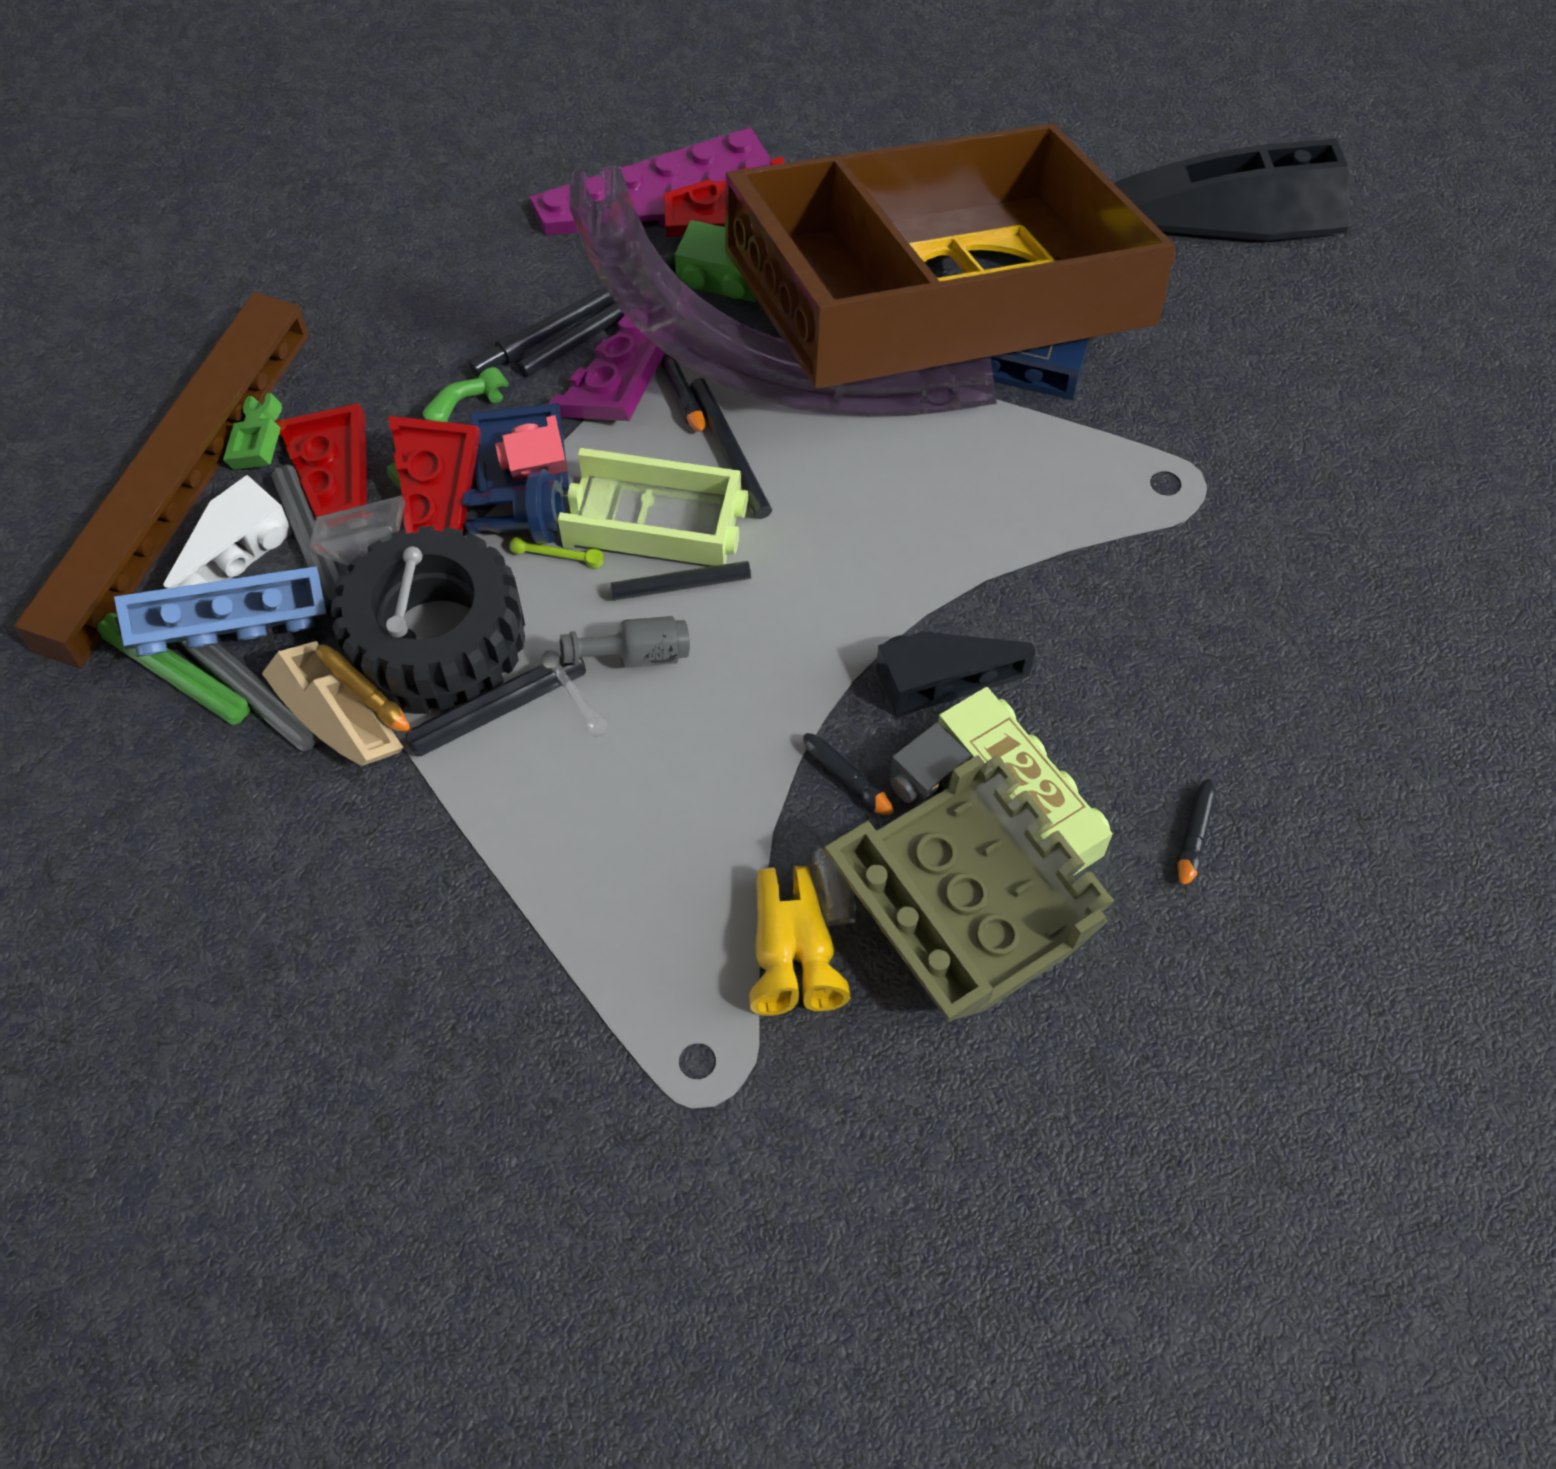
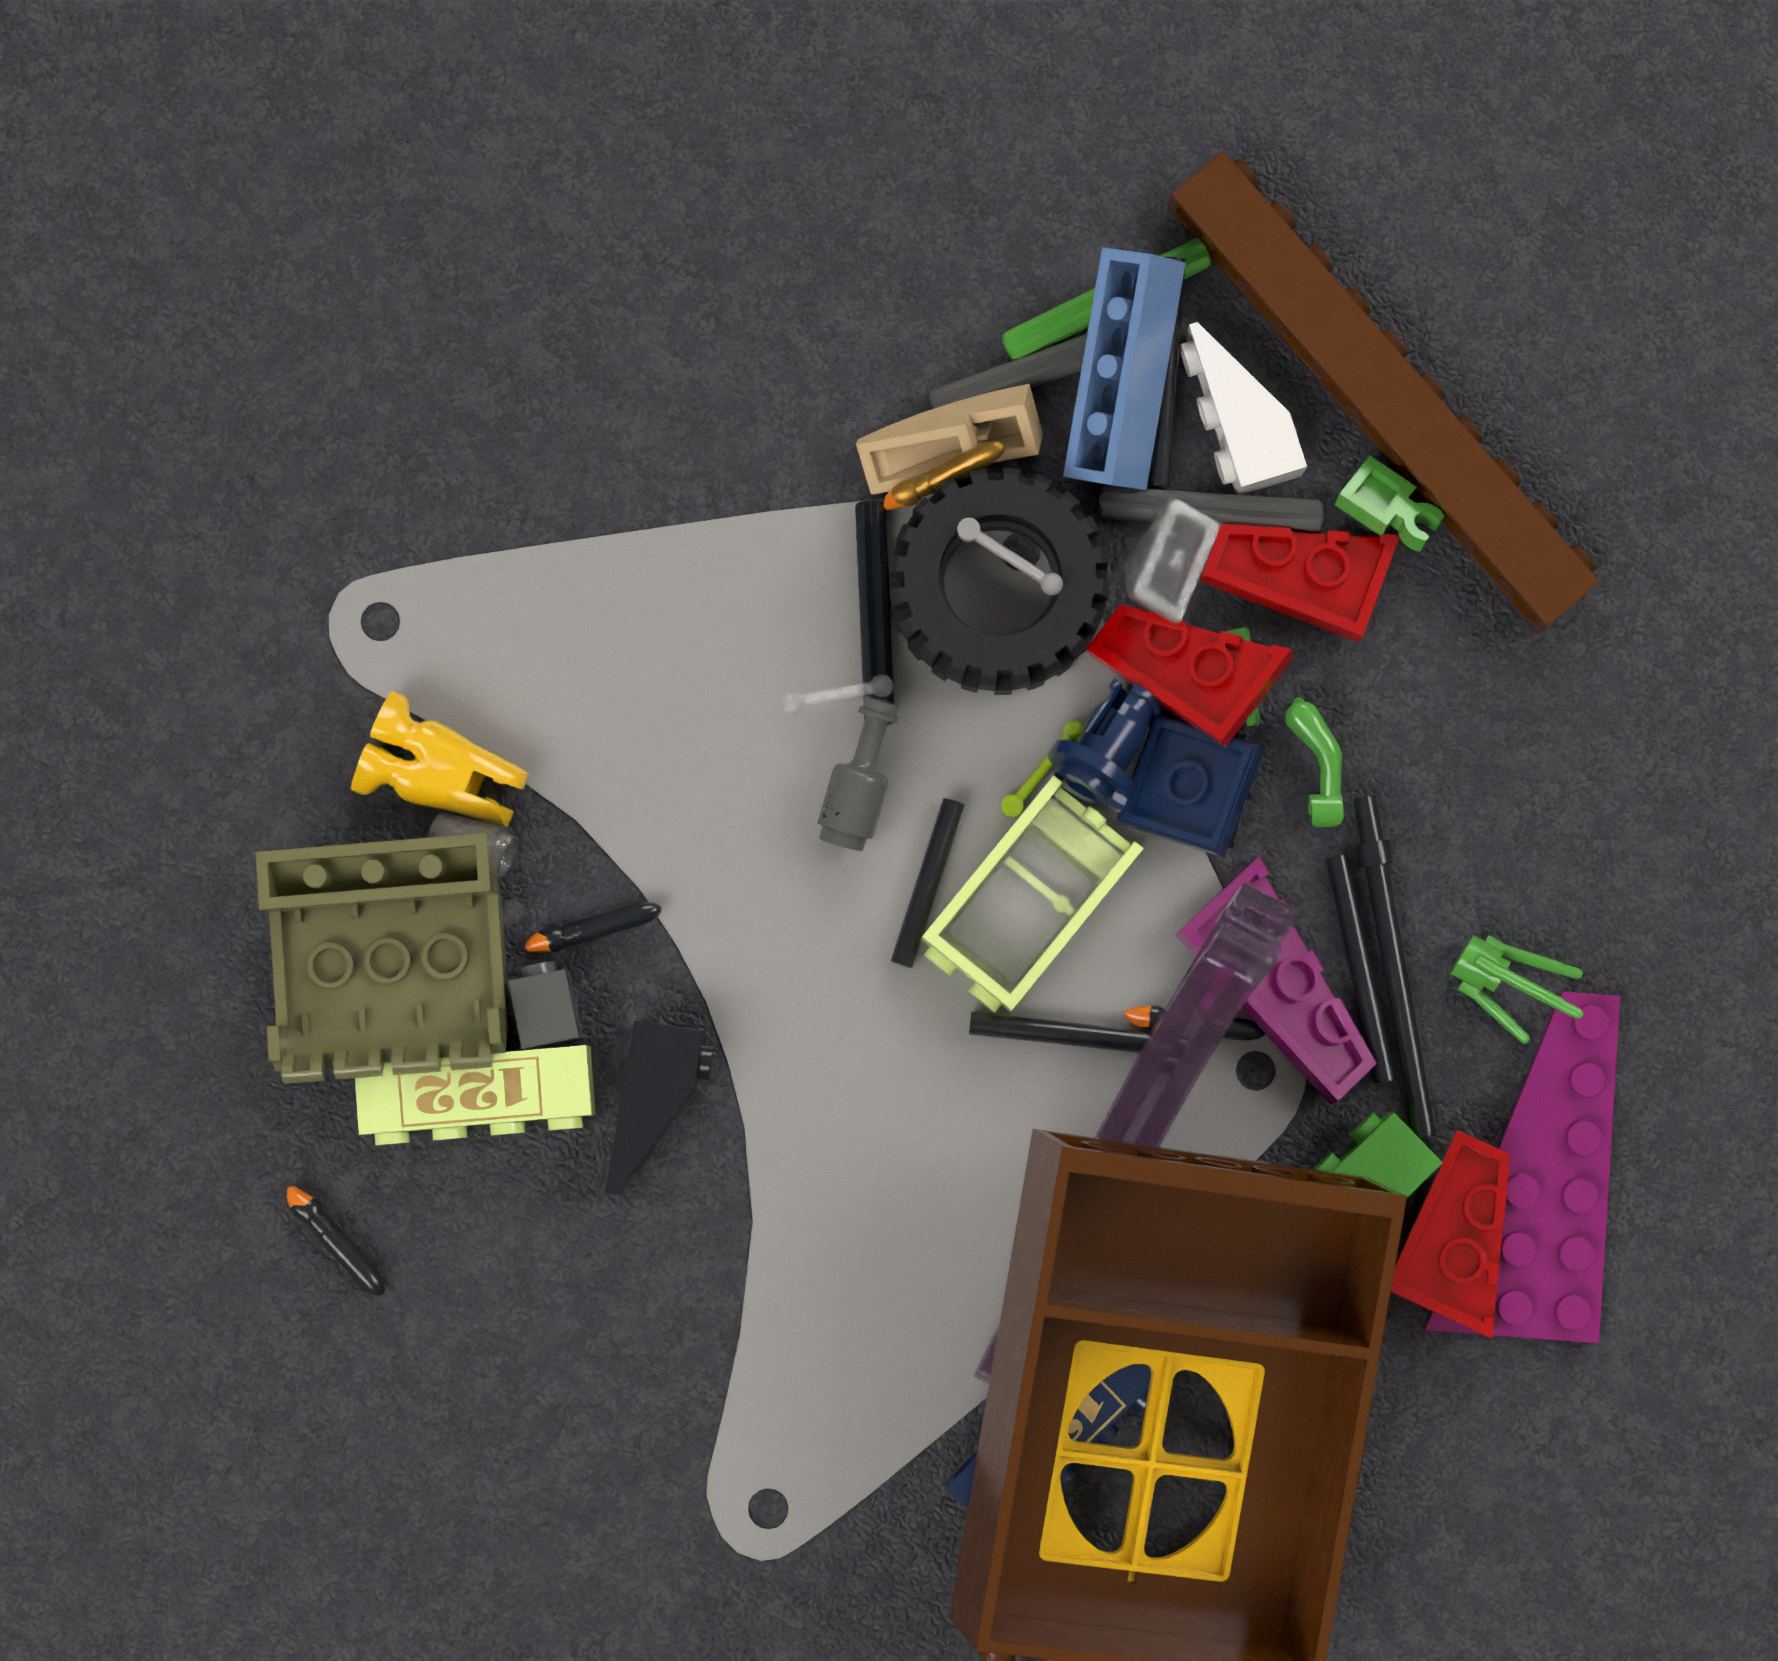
camera: 120 degrees right, 25 degrees up
coral brick [495,415,568,482] -> none
none -> bright green plant [1450,934,1583,1044]

